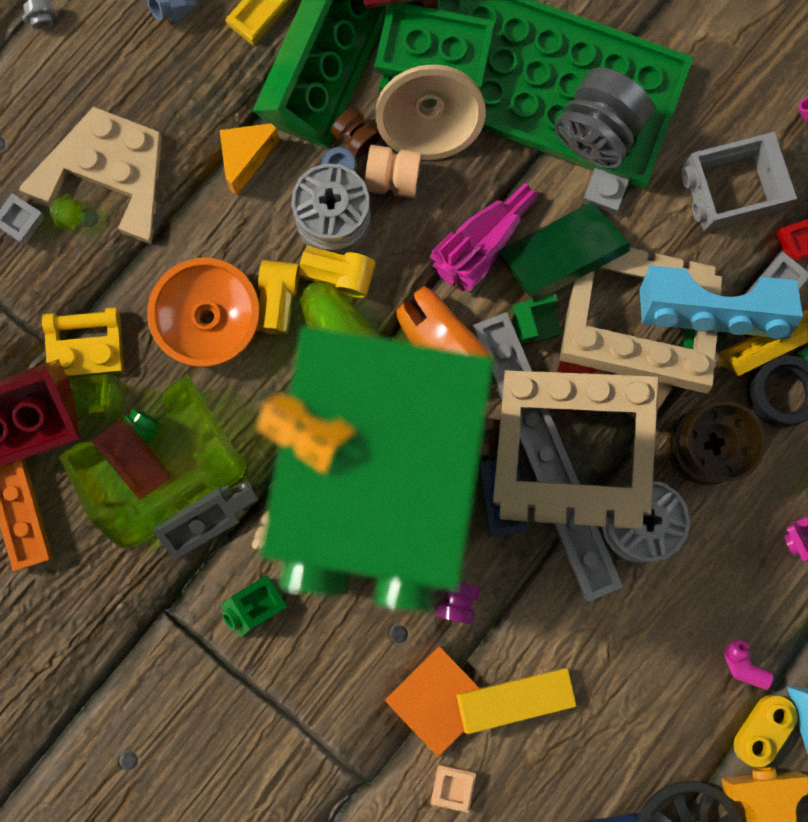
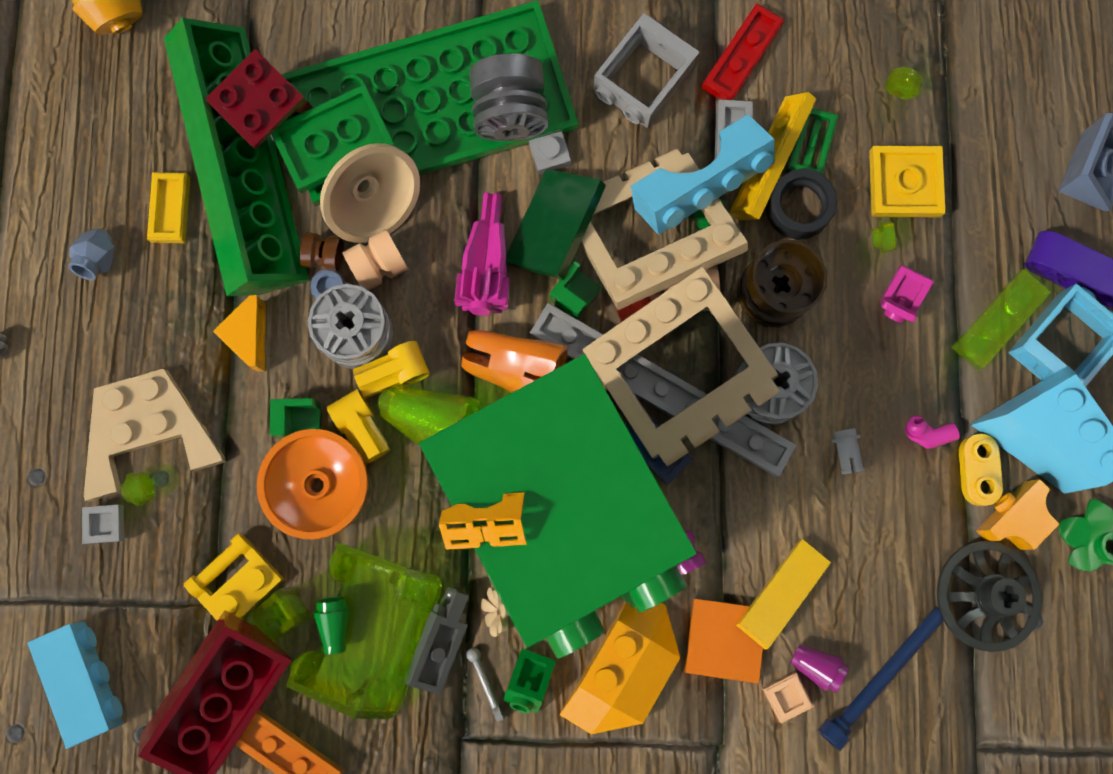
camera: 35 degrees left, 0 degrees up
clear red tile [91,417,171,500] -> none
none -> green panel [270,398,321,439]
none -> light grey hinge [466,648,504,722]
none -> light orange wedge [560,602,680,734]
none -> magenta cone [790,644,849,693]
none -> light grey pin [832,428,865,474]

